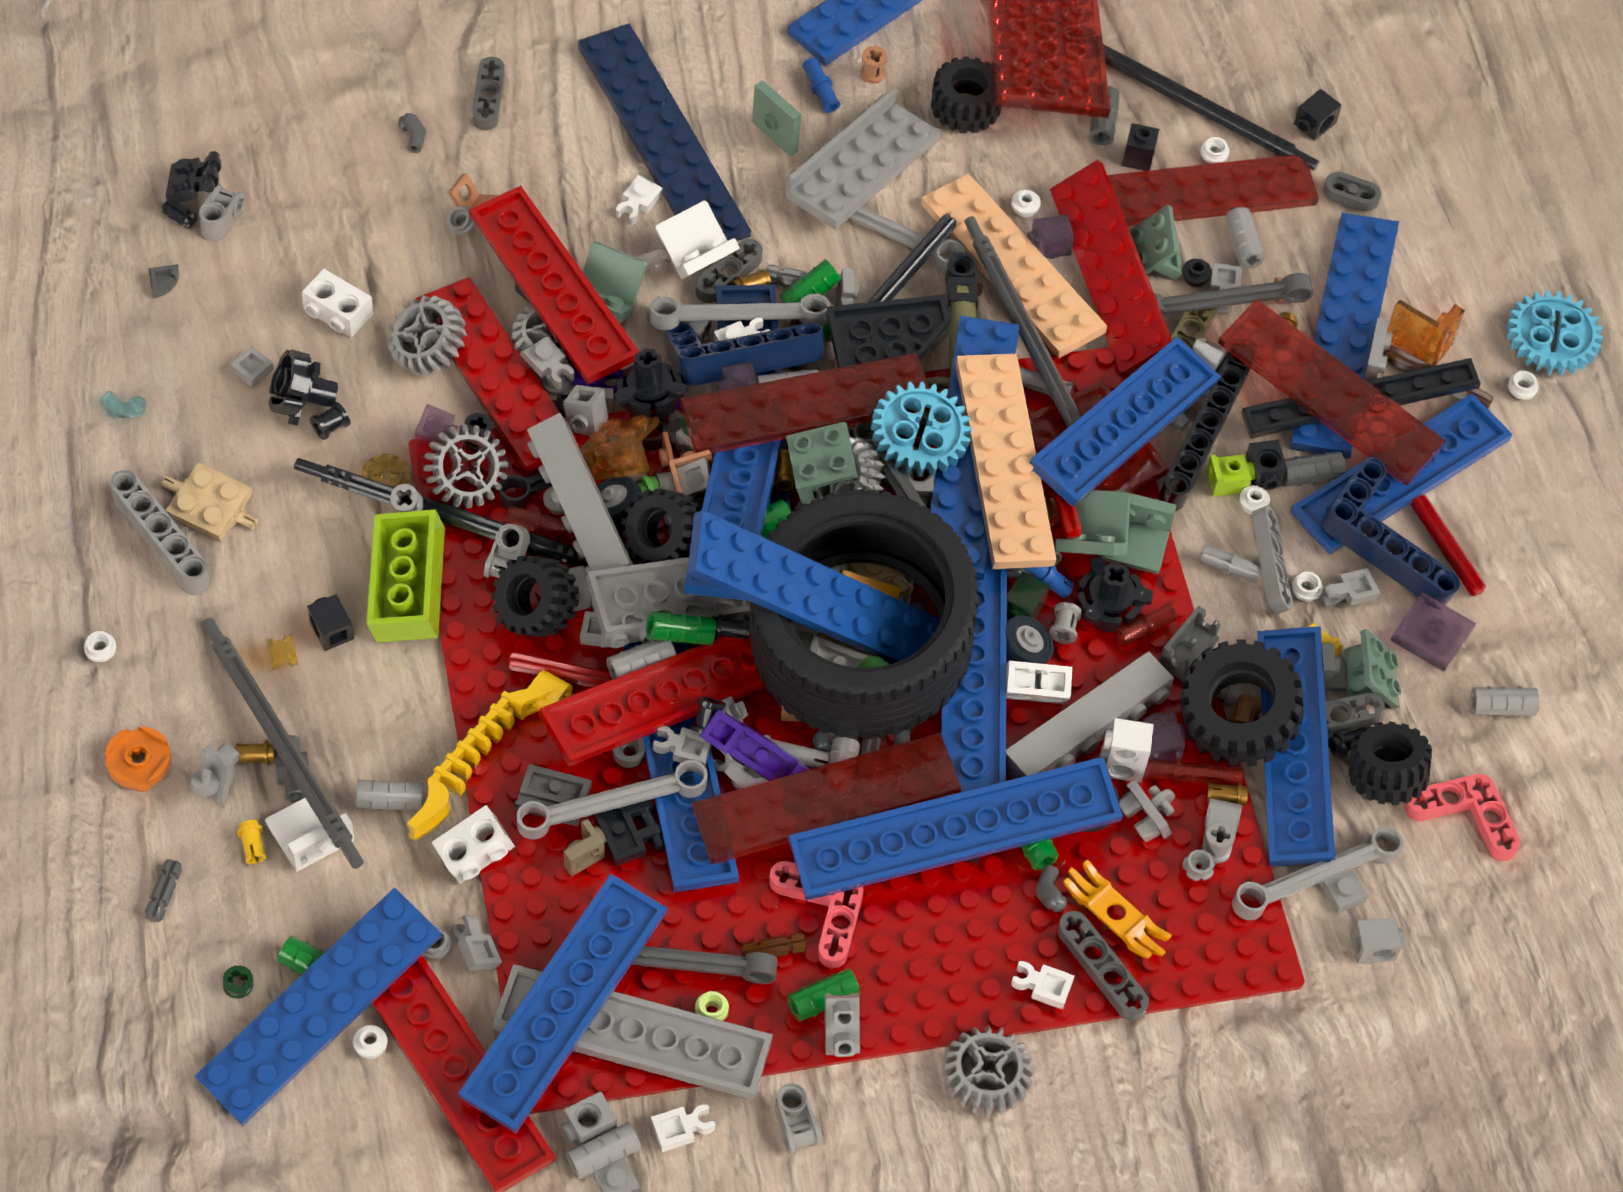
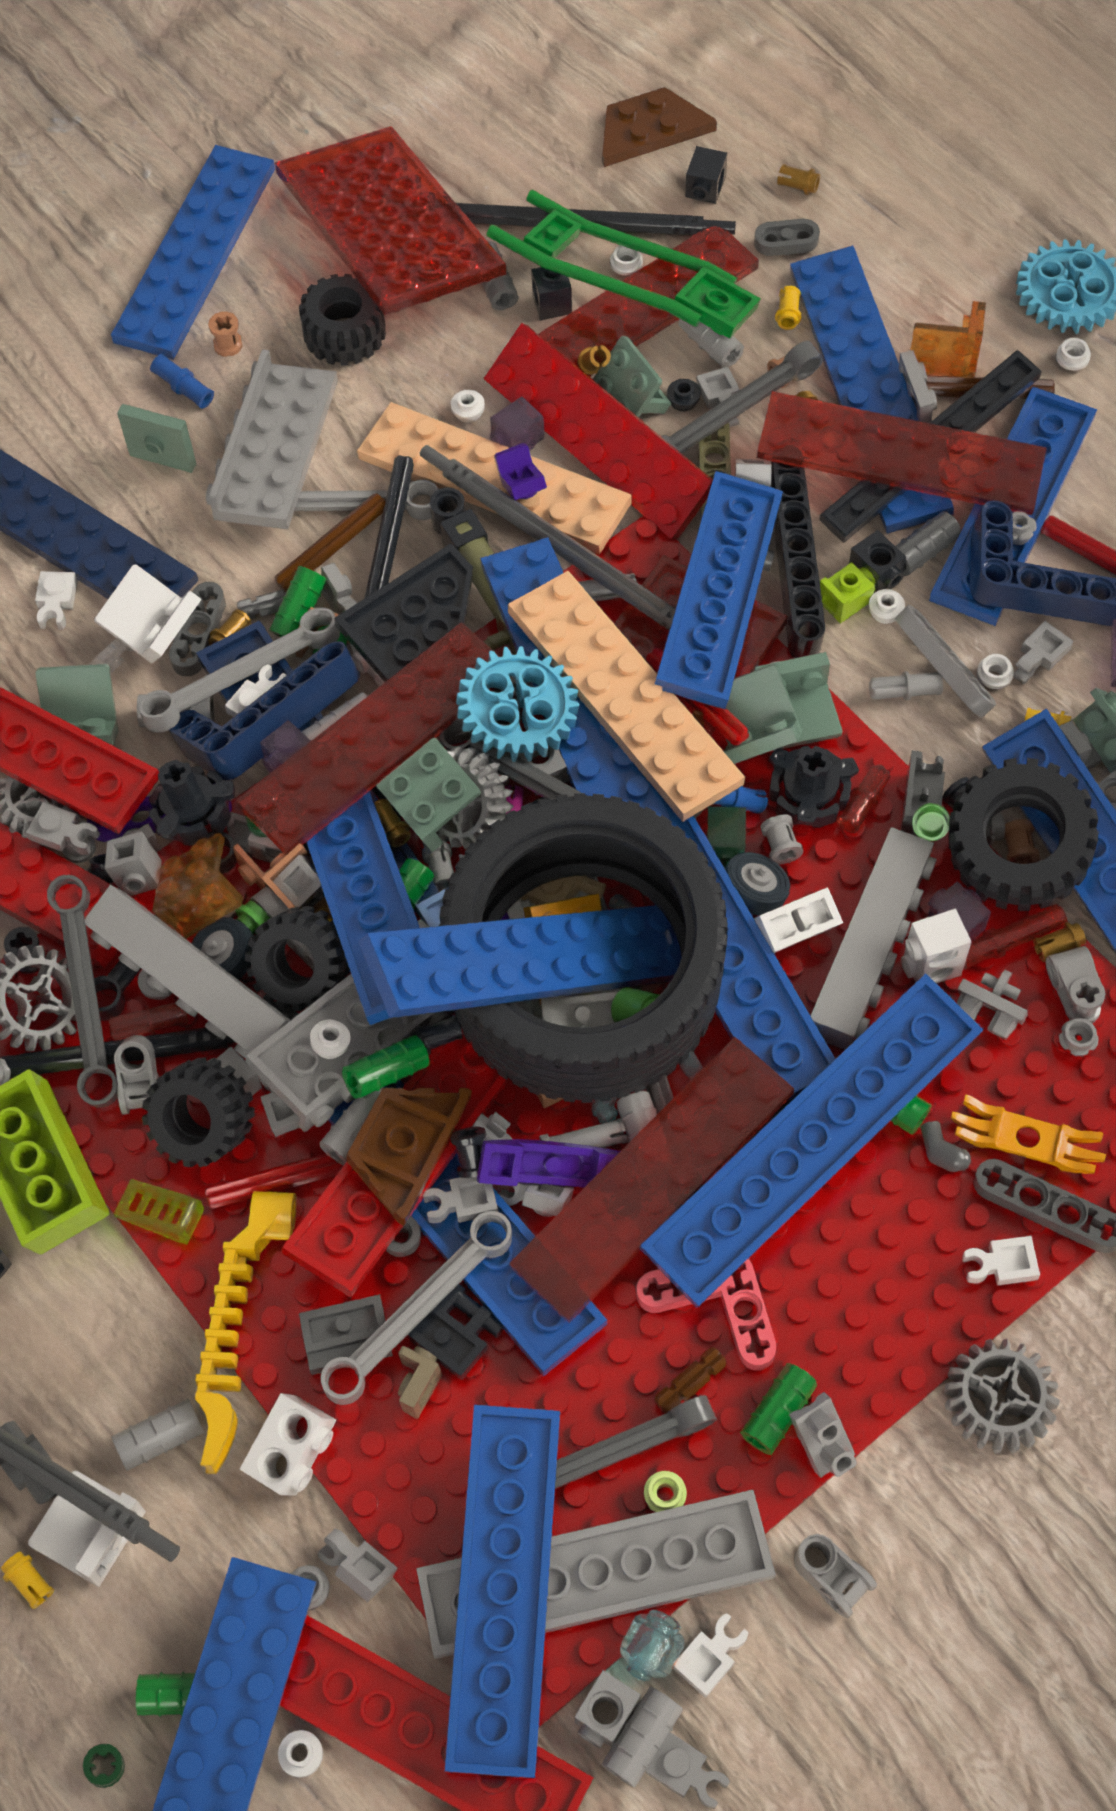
camera: 20 degrees left, 5 degrees up
none -> dark grey piece [47,875,118,1108]
none -> clear neon green slope [113,1179,204,1245]
none -> reddish brown axle [274,493,385,592]
none -> white plate [310,1019,350,1059]
none -> reddish brown wing [346,1088,472,1226]
none -> green plate [486,189,761,339]
none -> dark purple bracket [494,443,547,500]
none -> pearl gold pin [577,345,611,375]
none -> reddish brown wing [602,87,717,167]
none -> clear light blue head [620,1610,684,1681]
none -> yellow pin [775,286,802,330]
none -> pearl gold pin [777,164,820,195]
none -> bright green plate [912,803,950,841]
none -> light grey plate [1012,511,1037,545]

